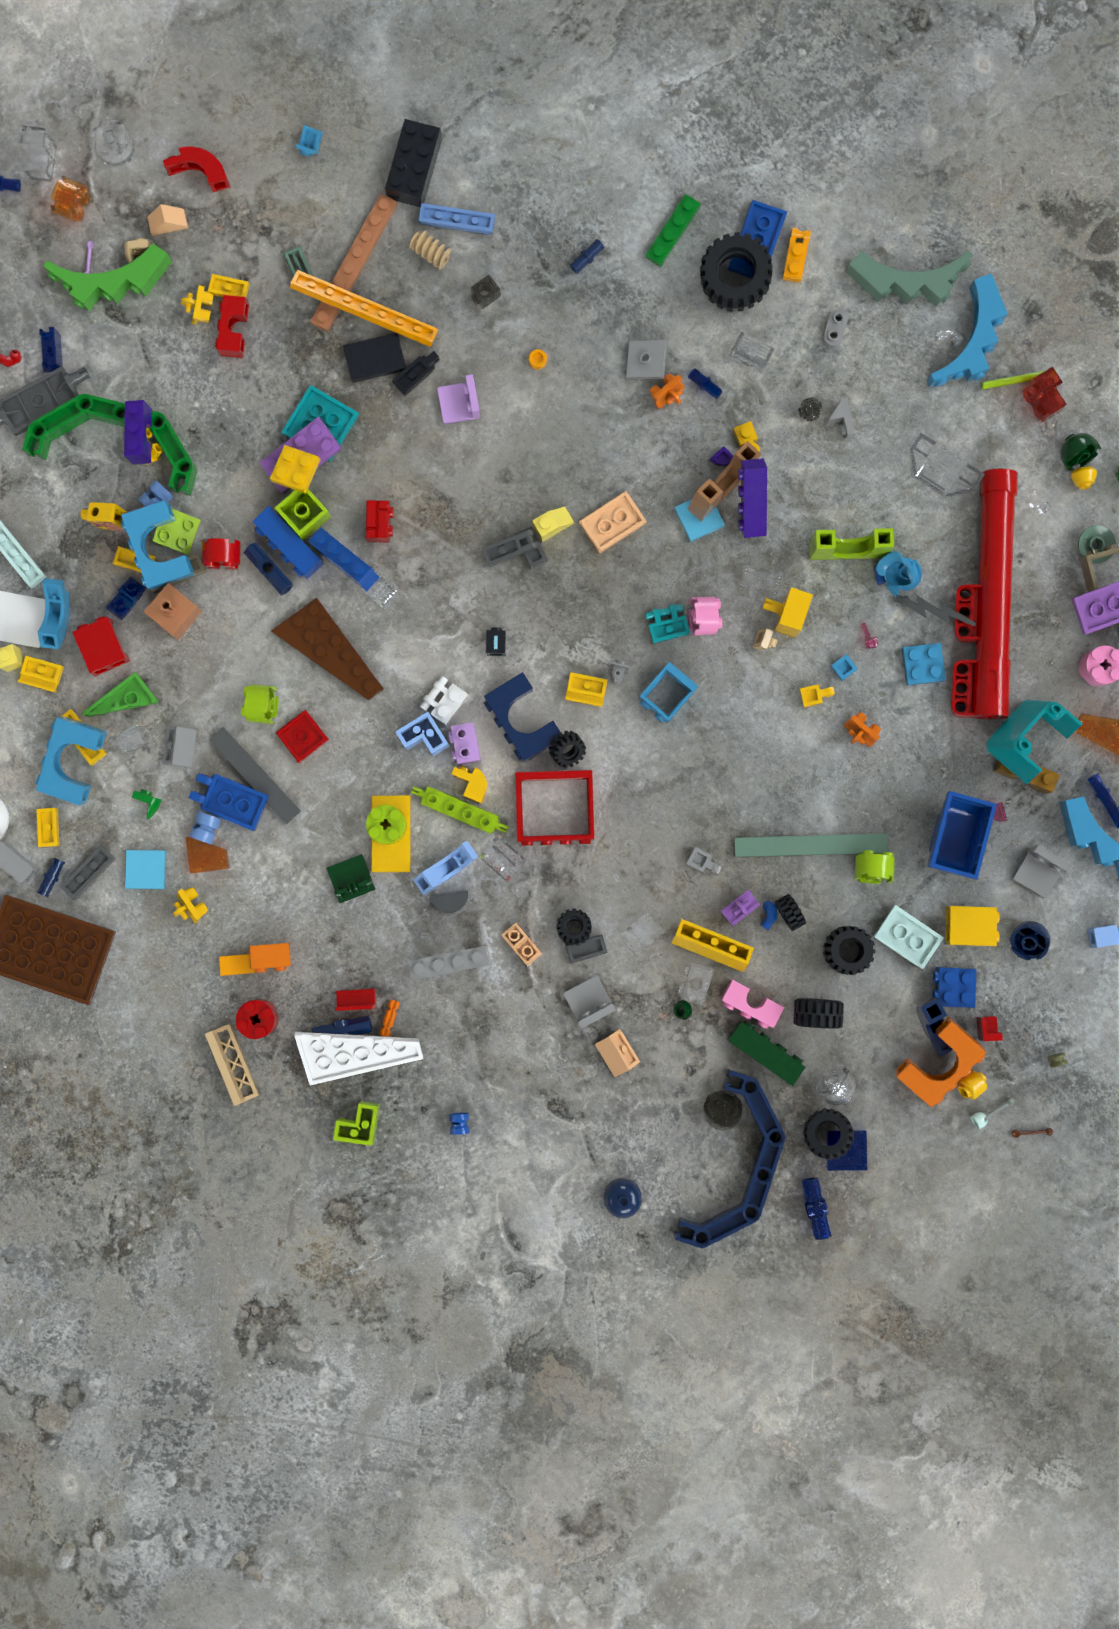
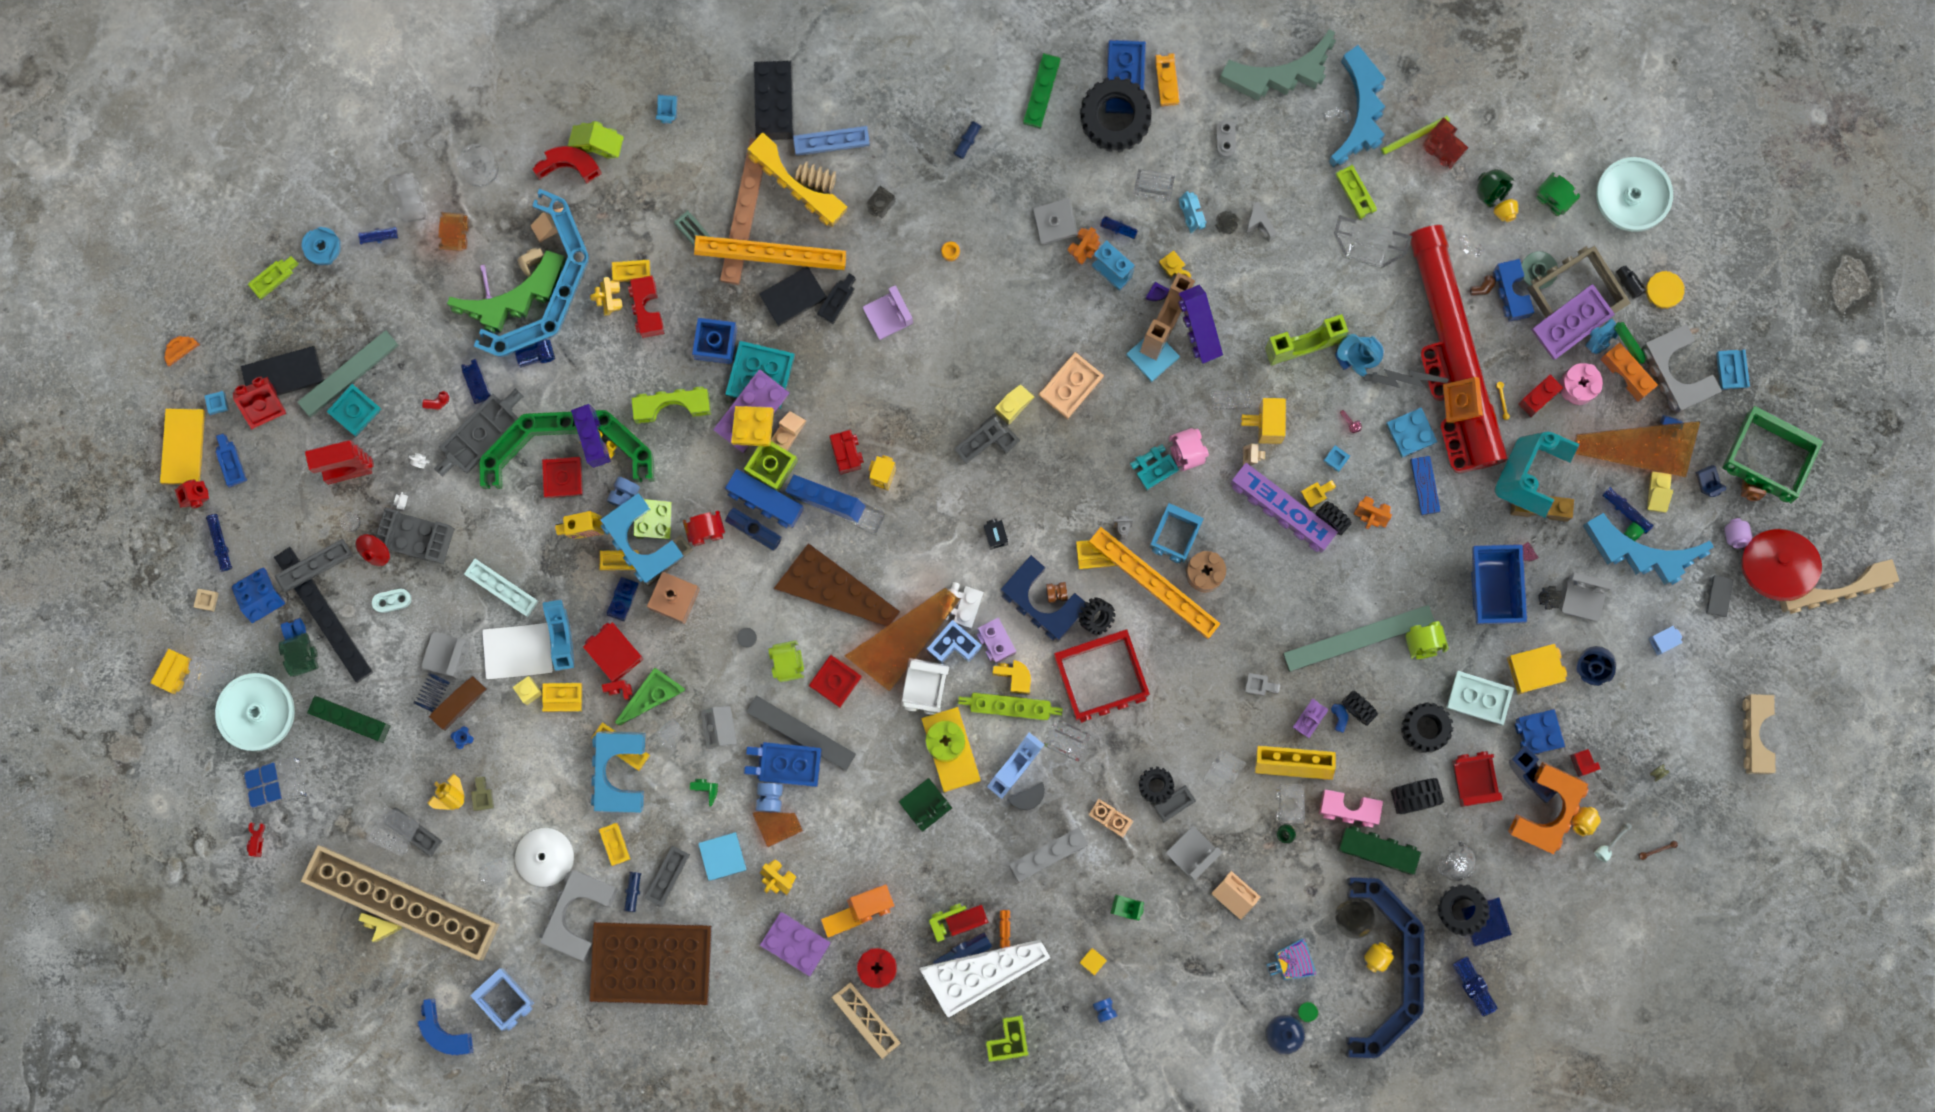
camera: 15 degrees left, 5 degrees down
none -> dark azure piece [474,189,589,357]
none -> clear blue piece [515,340,556,368]
none -> red plate [542,457,583,498]
none -> lime brick [568,121,624,159]
none -> red bracket [602,680,633,701]
none -> lime arch [631,387,712,424]
none -> blue brick [692,318,737,364]
none -> dark grey tile [737,628,757,648]
none -> yellow arch [748,132,847,227]
none -> medium lavender plate [760,912,831,976]
none -> light nougat slope [771,411,806,451]
none -> clear orange wing [844,588,961,691]
none -> yellow brick [869,455,896,491]
none -> white panel [901,658,949,715]
none -> lime bracket [929,903,967,942]
none -> dark orange wheel [1046,582,1068,603]
none -> yellow tile [1080,948,1107,976]
none -> light orange plate [1088,527,1221,639]
none -> dark azure panel [1092,240,1135,291]
none -> green bracket [1111,894,1144,921]
none -> medium azure hinge [1179,191,1207,233]
none -> medium nougat brick [1186,551,1226,593]
none -> medium lavender brick [1230,463,1338,553]
none -> torso [1266,939,1317,980]
none -> green tile [1298,1002,1318,1022]
none -> black tyre [1315,501,1352,535]
none -> lime plate [1335,164,1377,219]
none -> yellow head [1364,942,1394,973]
none -> blue tile [1410,456,1441,515]
none -> orange plate [1443,377,1483,423]
none -> red panel [1452,751,1503,807]
none -> reddish brown arm [1470,275,1496,296]
none -> blue arch [1493,259,1534,322]
none -> yellow hinge [1496,382,1510,420]
none -> red brick [1518,374,1563,417]
none -> clear smoke gear [1538,586,1563,610]
none -> green hose [1623,522,1644,541]

